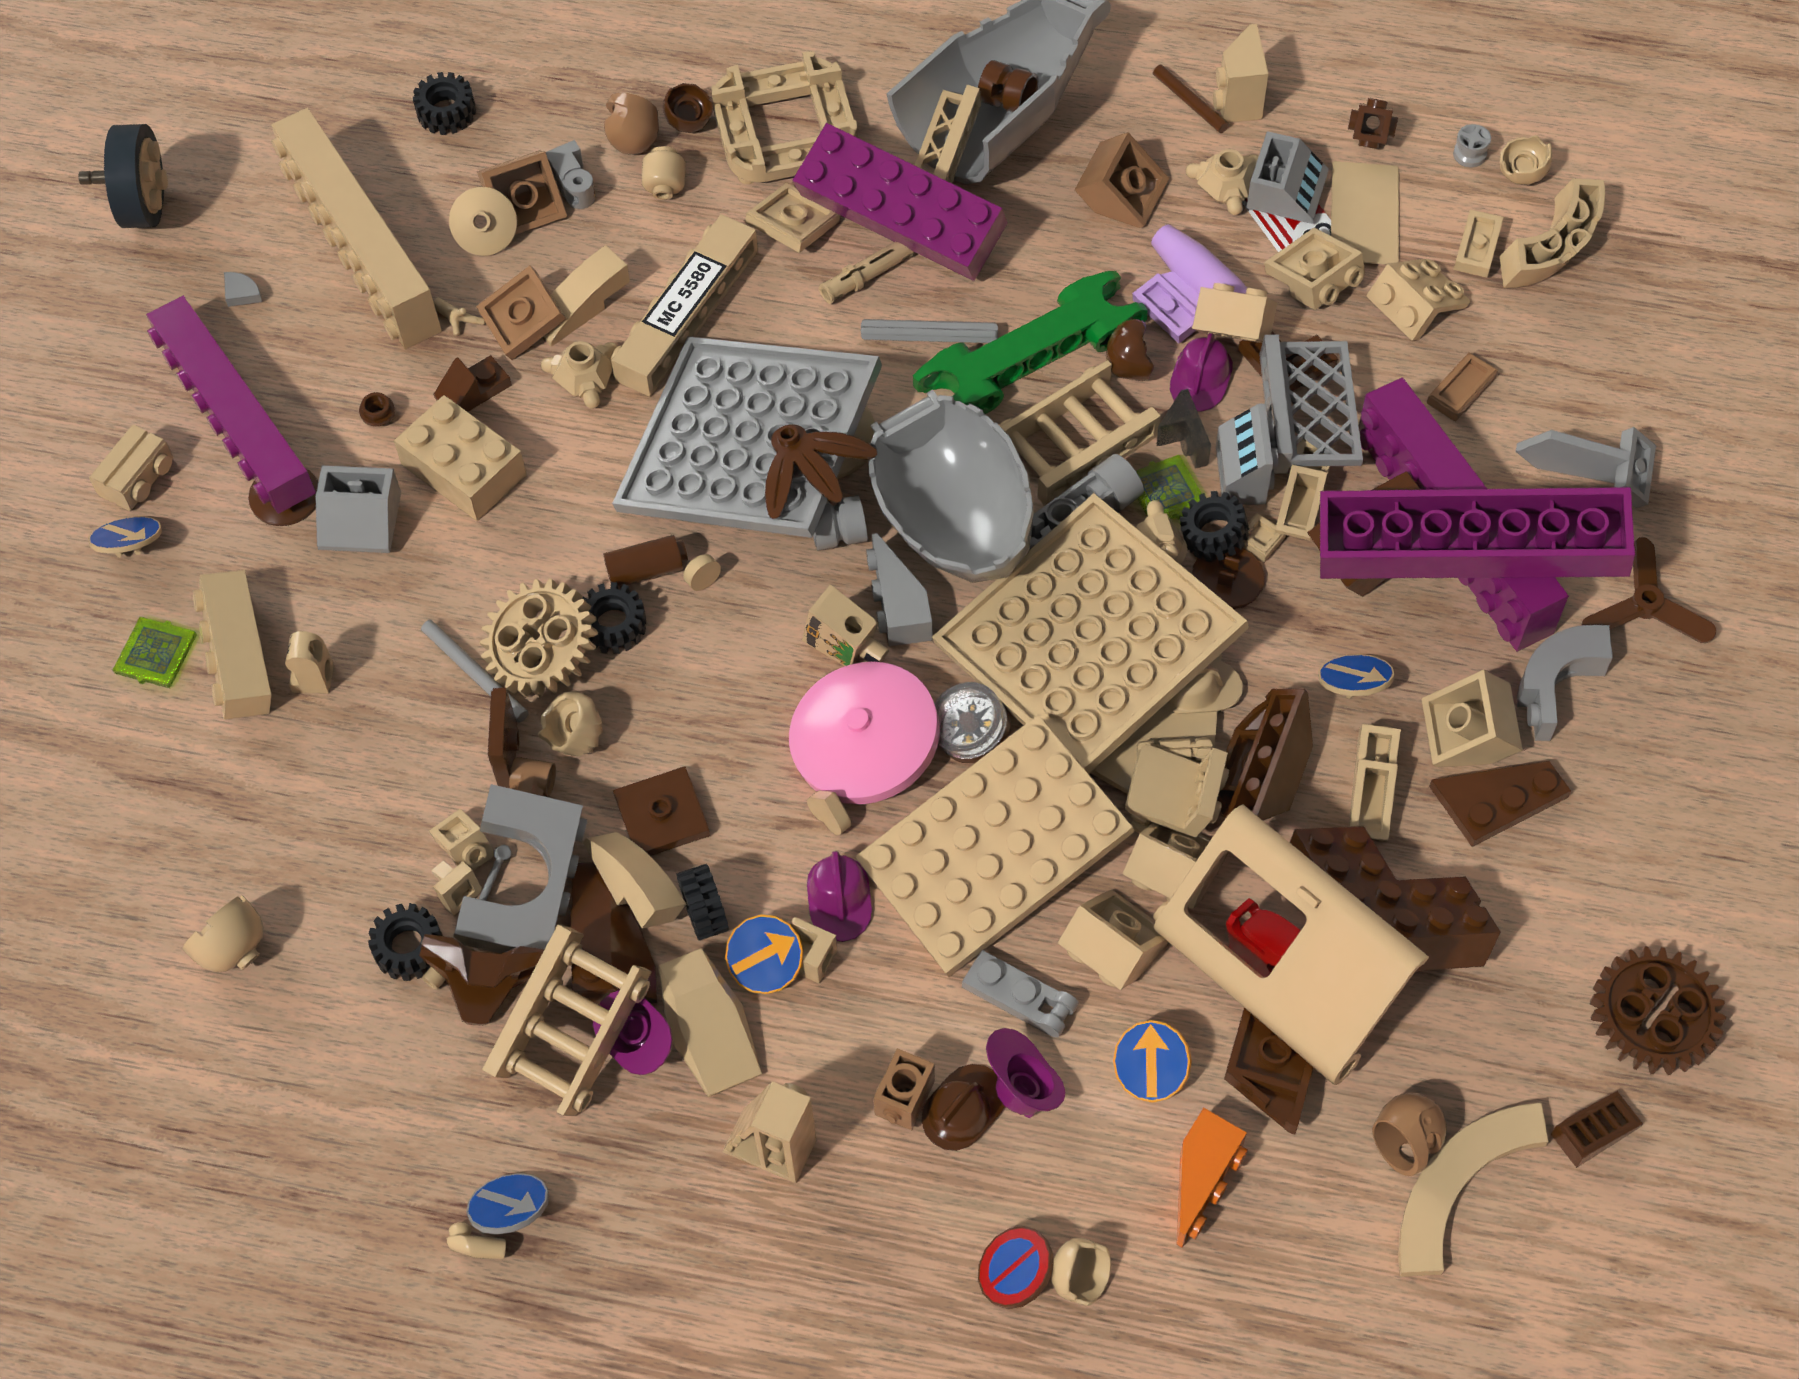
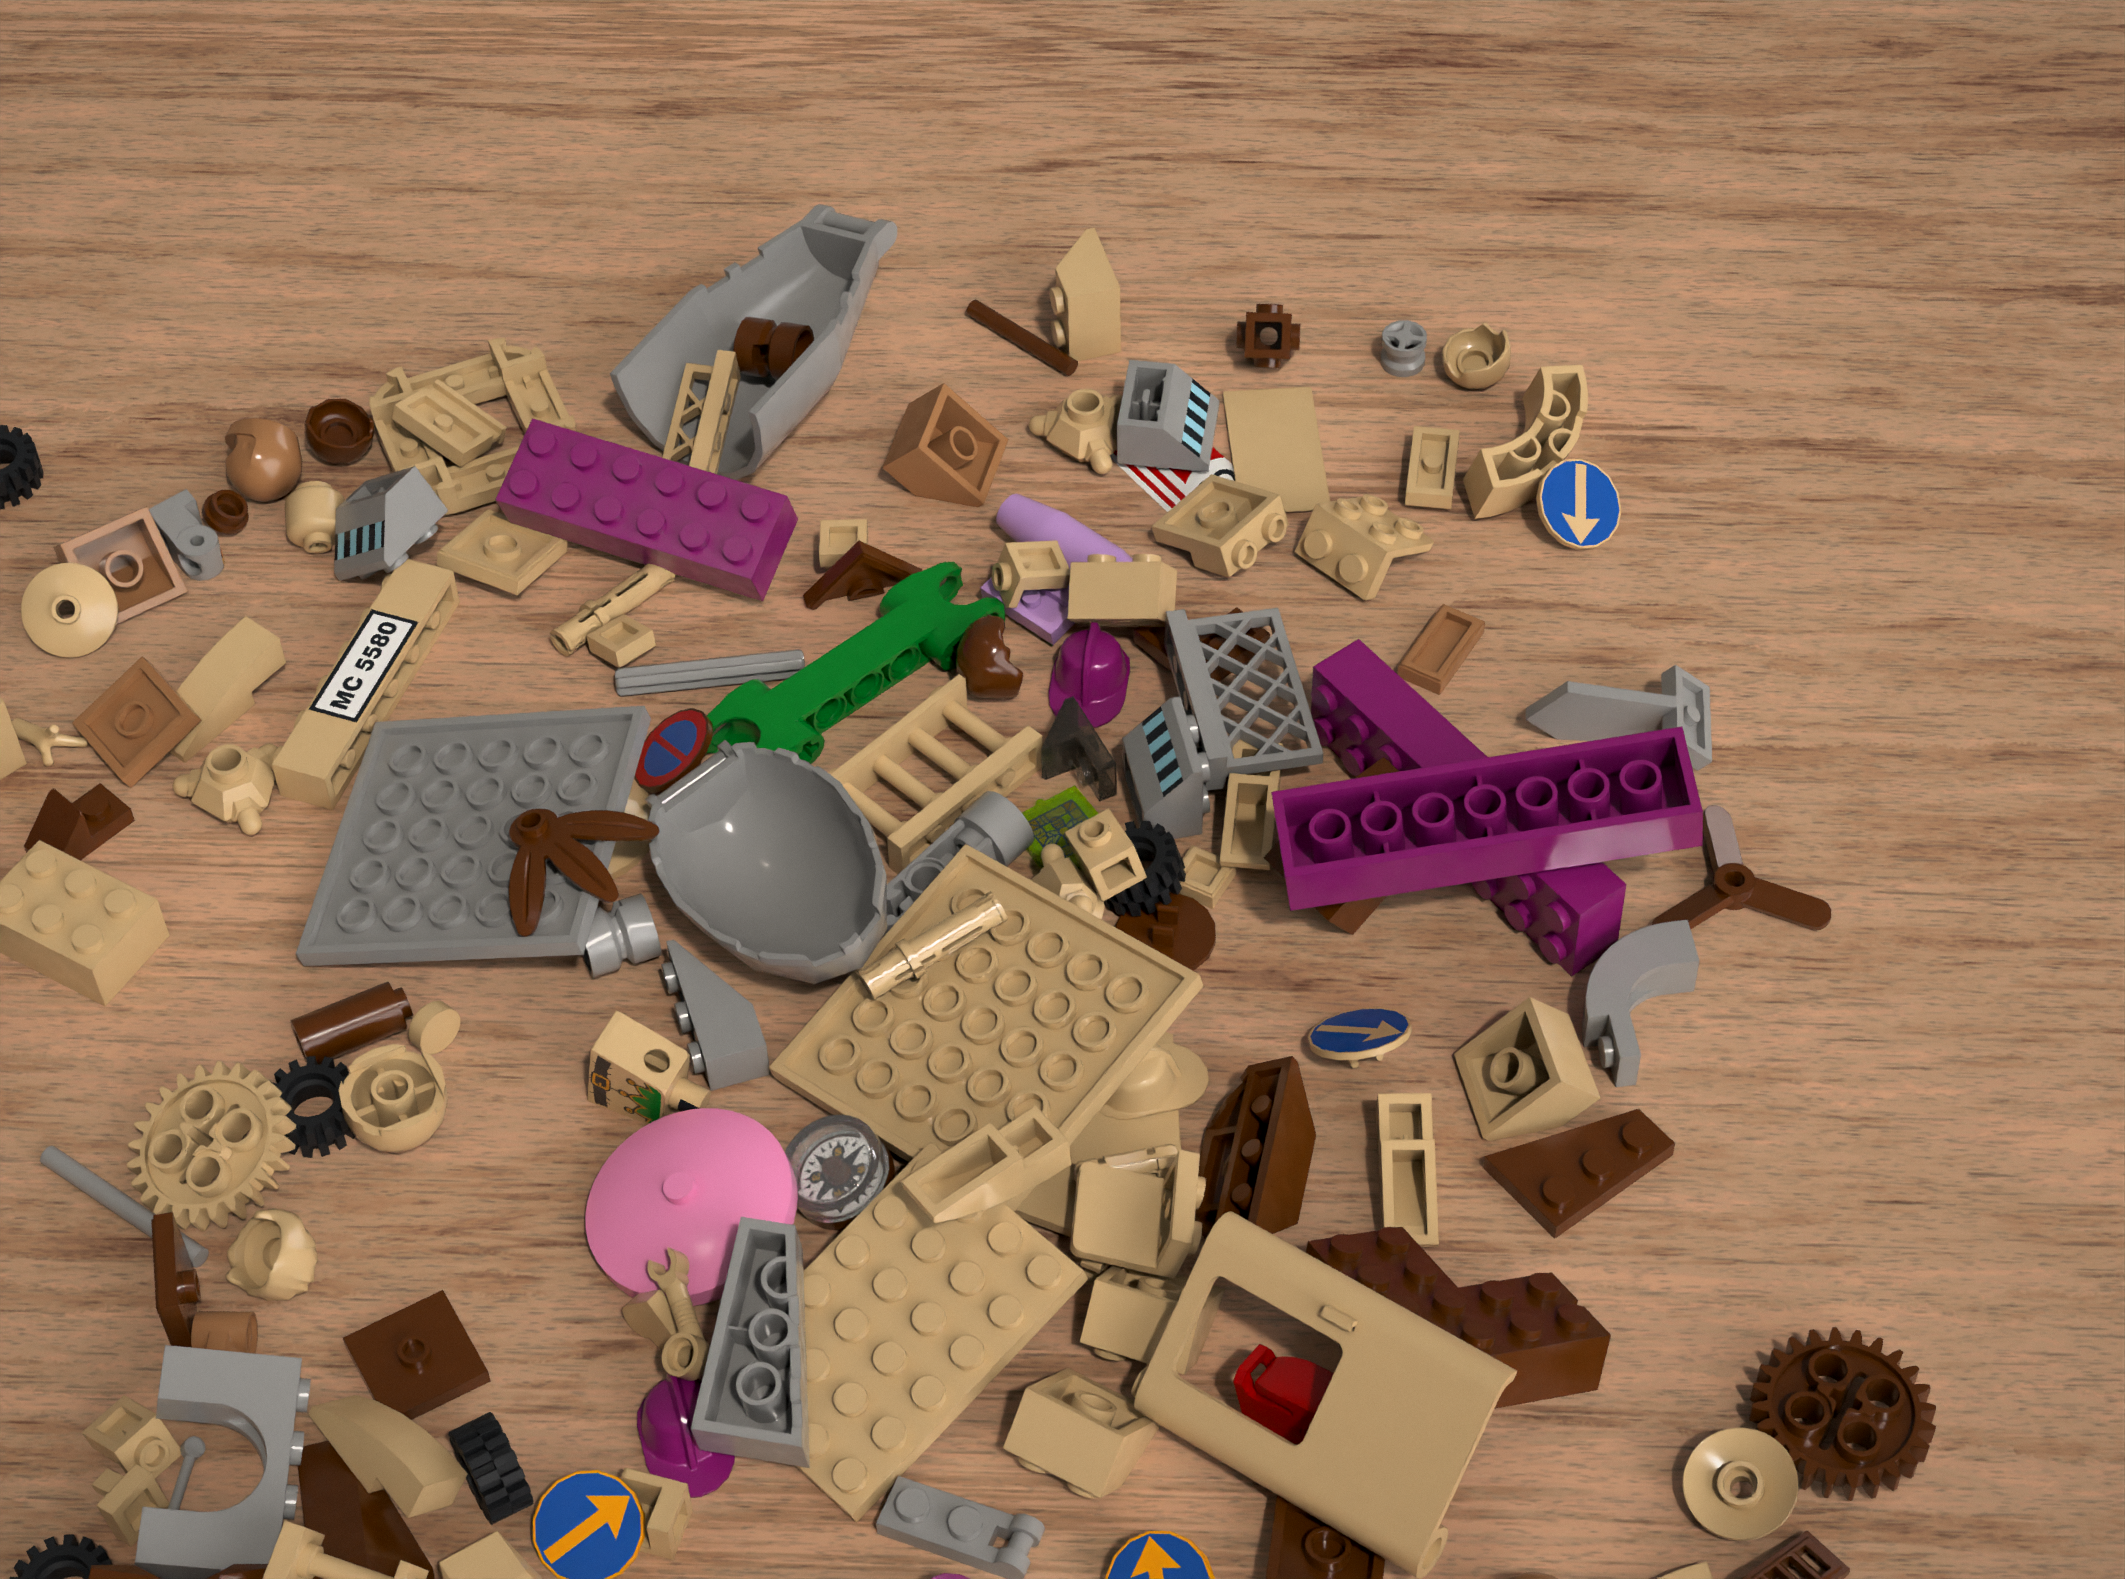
camera: 10 degrees left, 10 degrees down
none -> reddish brown plate [202,490,249,534]
none -> light grey slope [334,466,448,581]
none -> tan cylinder [338,1044,448,1152]
none -> tan plate [391,379,507,467]
none -> tan plate [586,614,656,668]
none -> piece [634,708,713,793]
none -> tan brick [647,1247,710,1381]
none -> light grey wedge [691,1217,810,1468]
none -> reddish brown tile [803,541,923,610]
none -> tan tile [819,519,868,572]
none -> tan pin [857,891,1008,1000]
none -> tan slope [901,1105,1071,1223]
none -> tan bracket [992,540,1070,608]
none -> tan brick [1064,808,1147,902]
none -> blue piece [1536,459,1621,550]
none -> tan dish [1683,1427,1799,1541]

